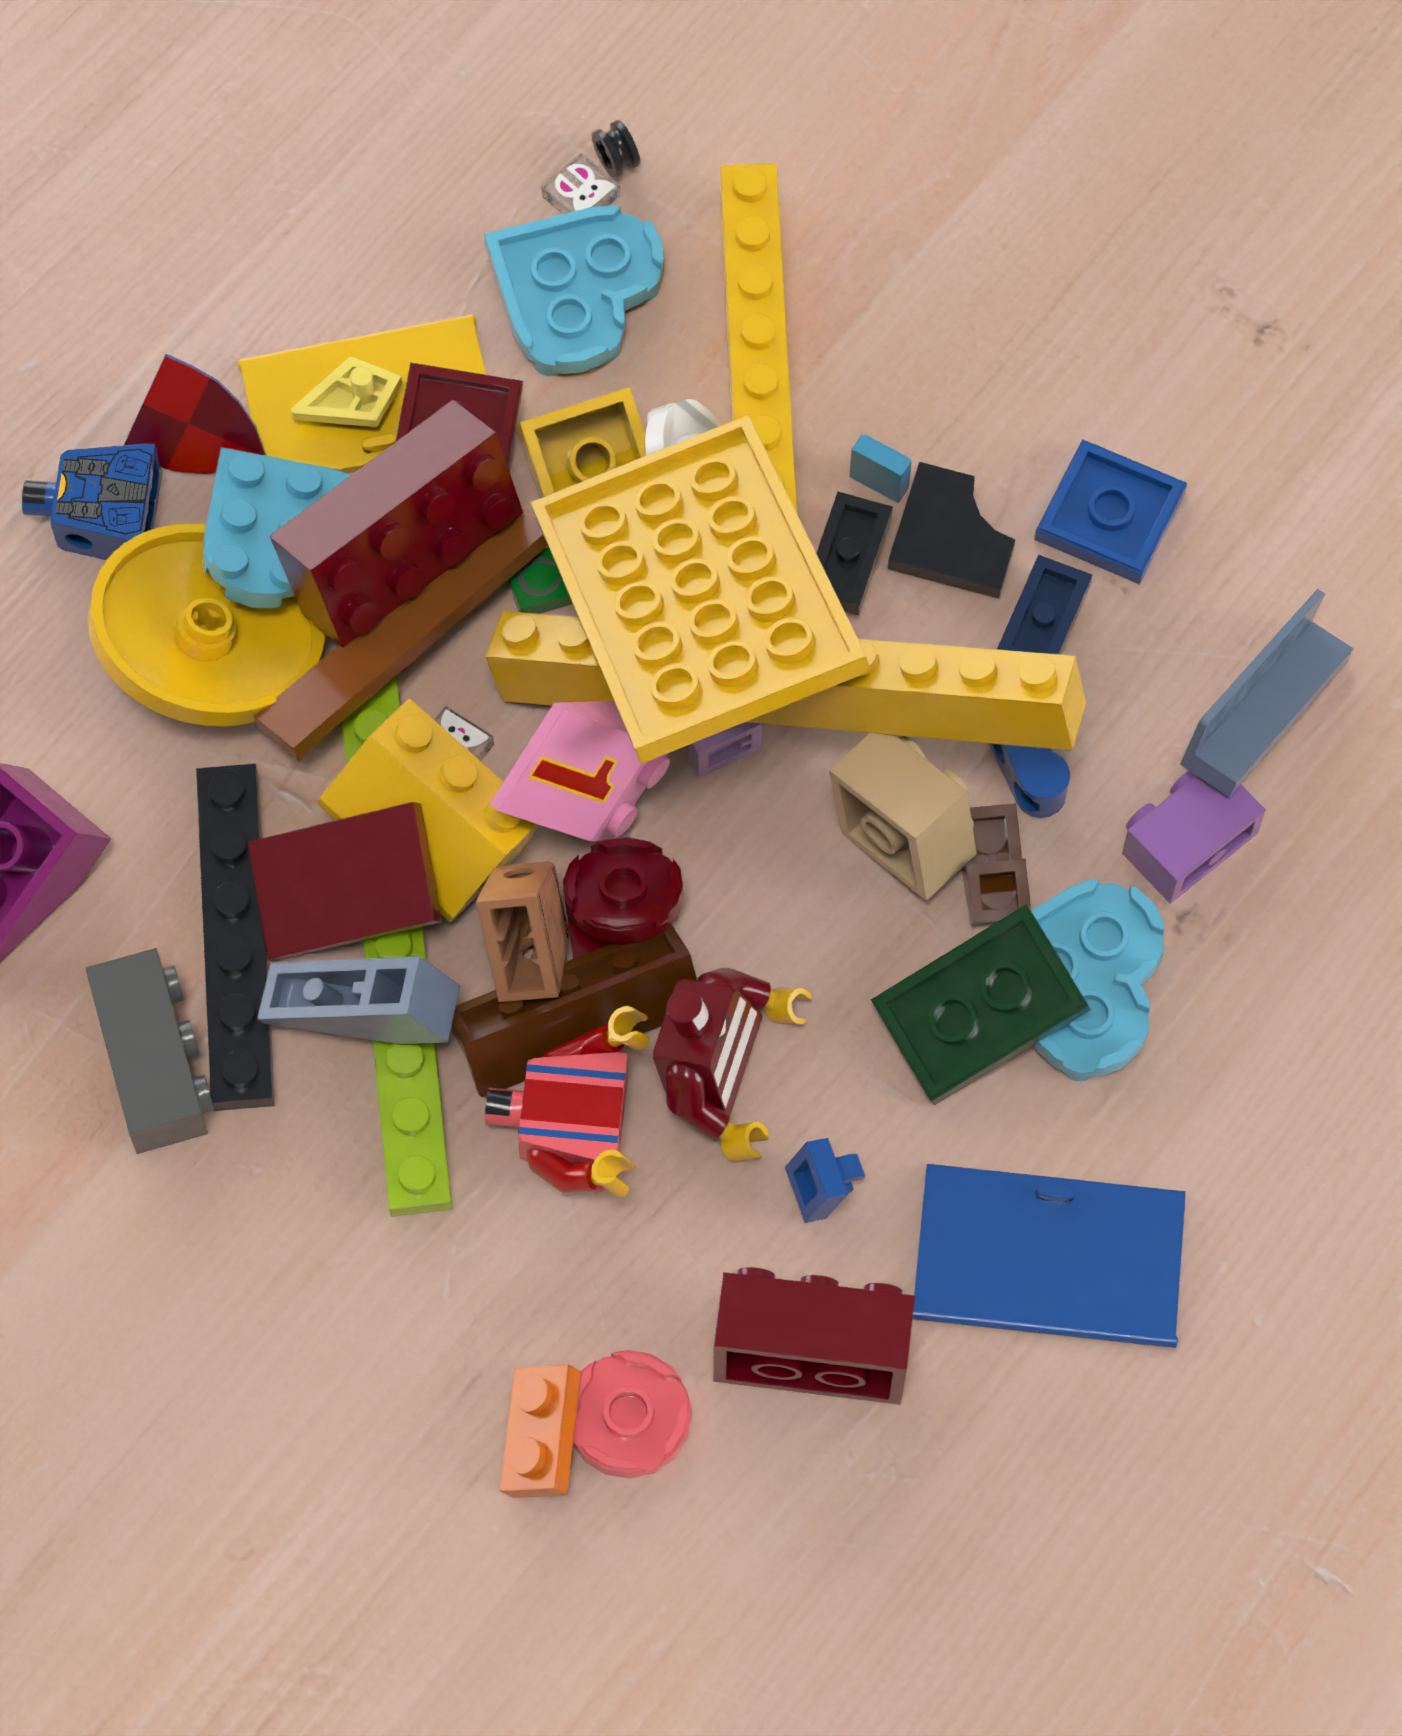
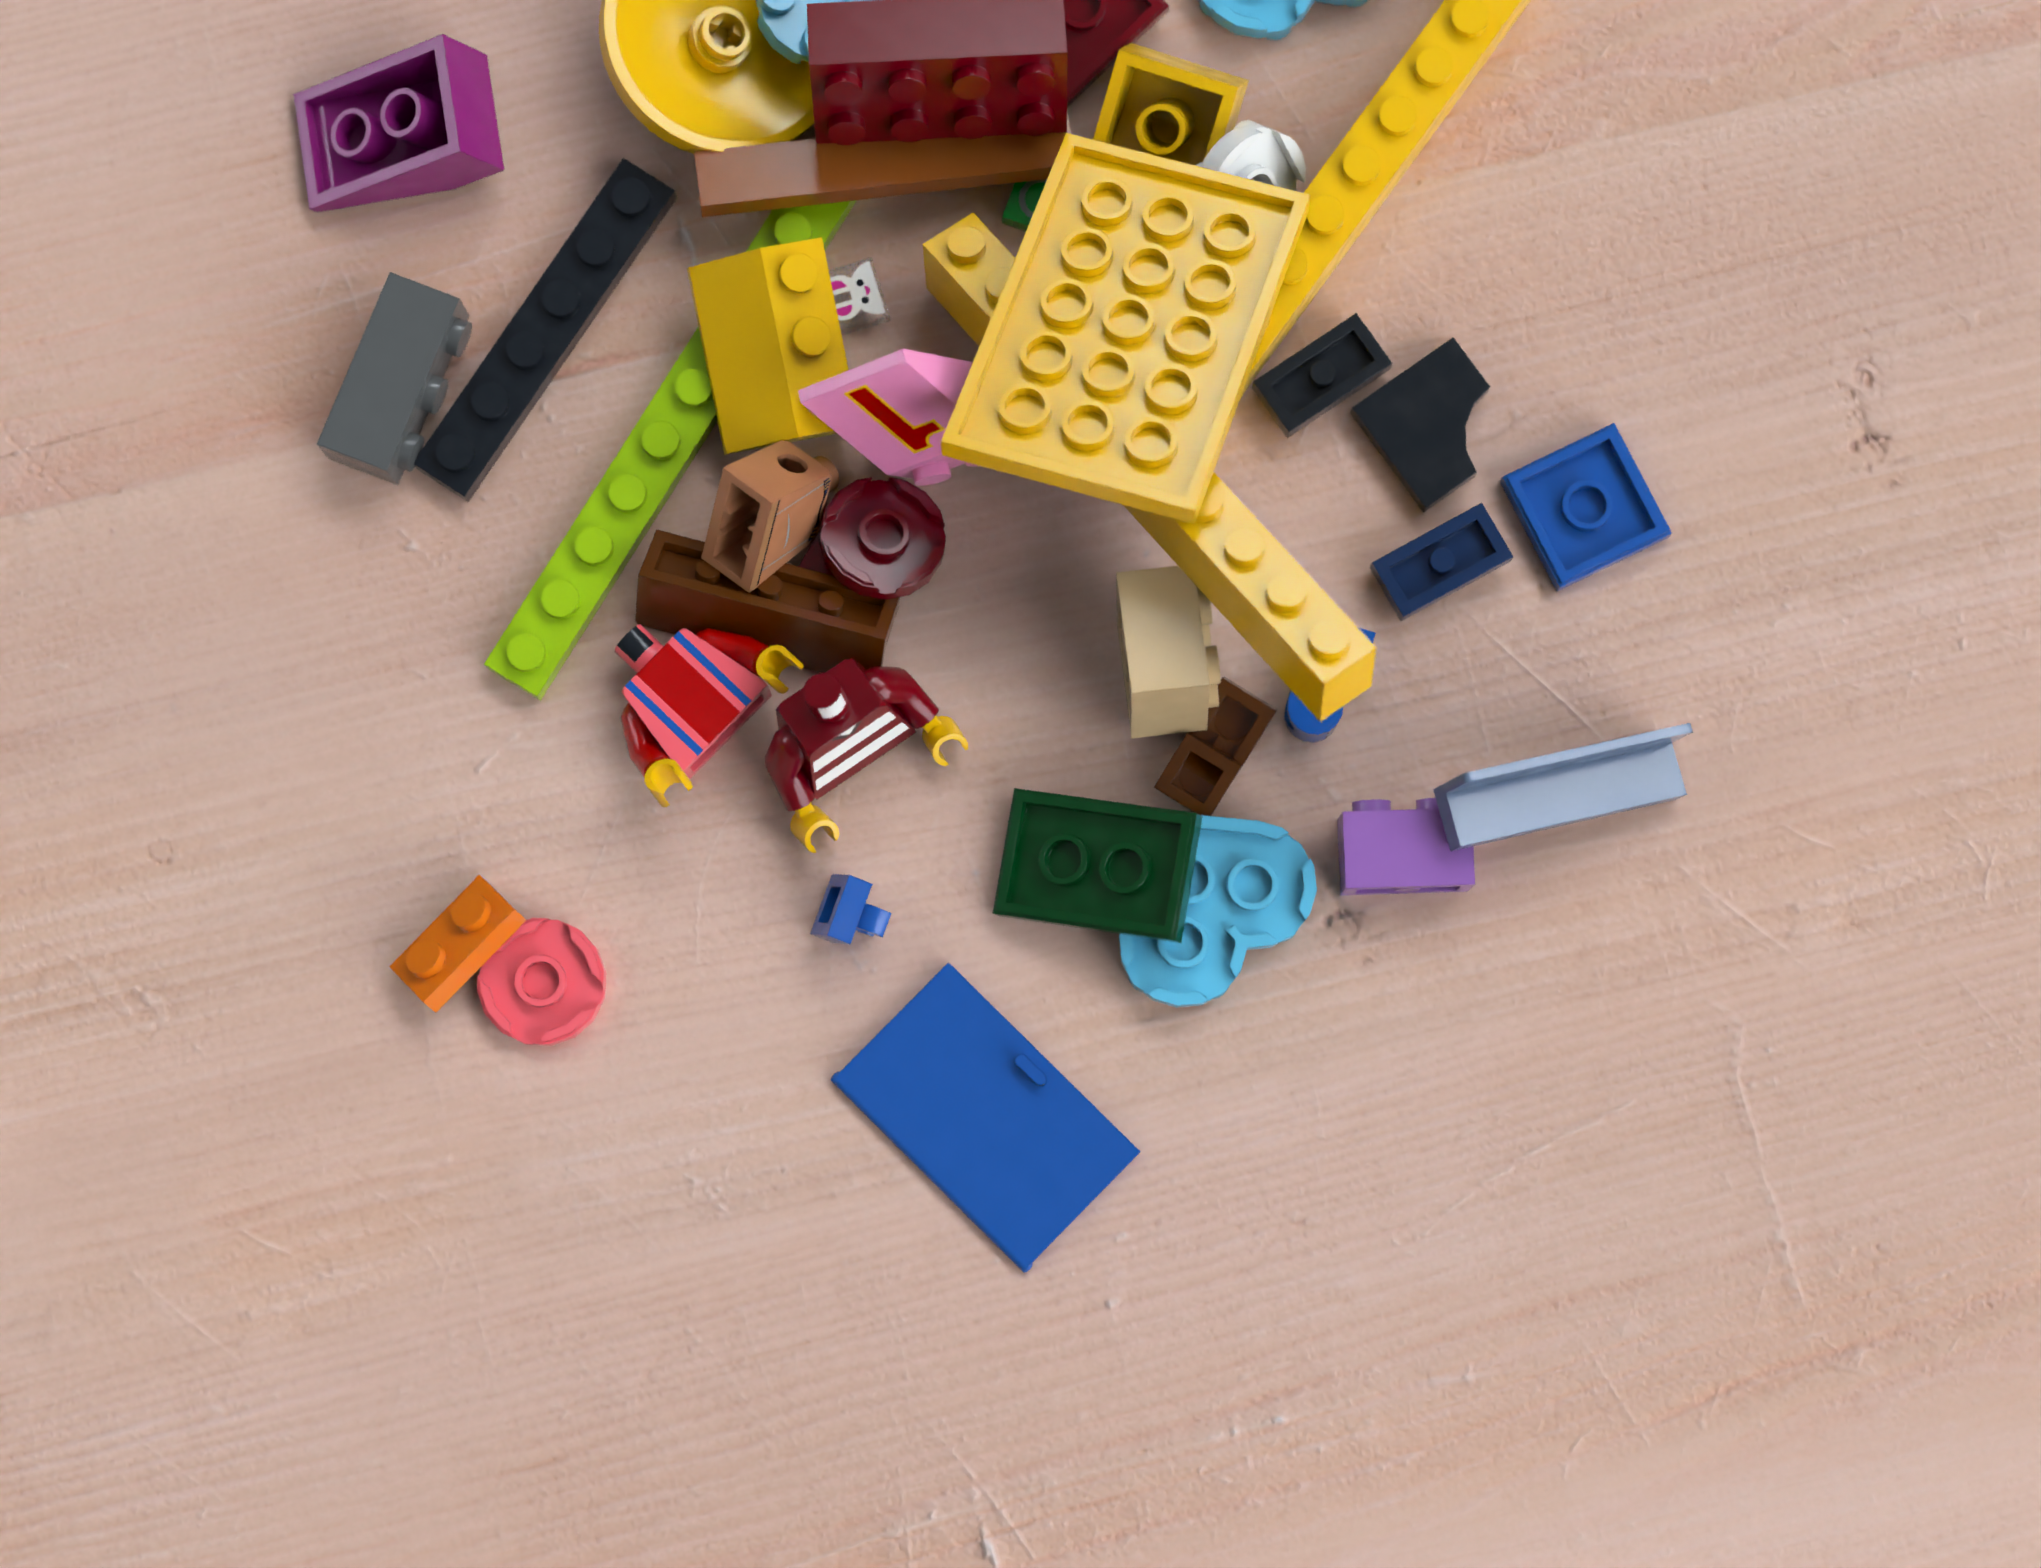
camera: 40 degrees right, 15 degrees up
dark red tile [248,802,442,961] -> none
sand blue slope [257,956,460,1044] -> none
dark red brick [713,1267,915,1405] -> none
dark azure tile [849,434,912,504] -> none

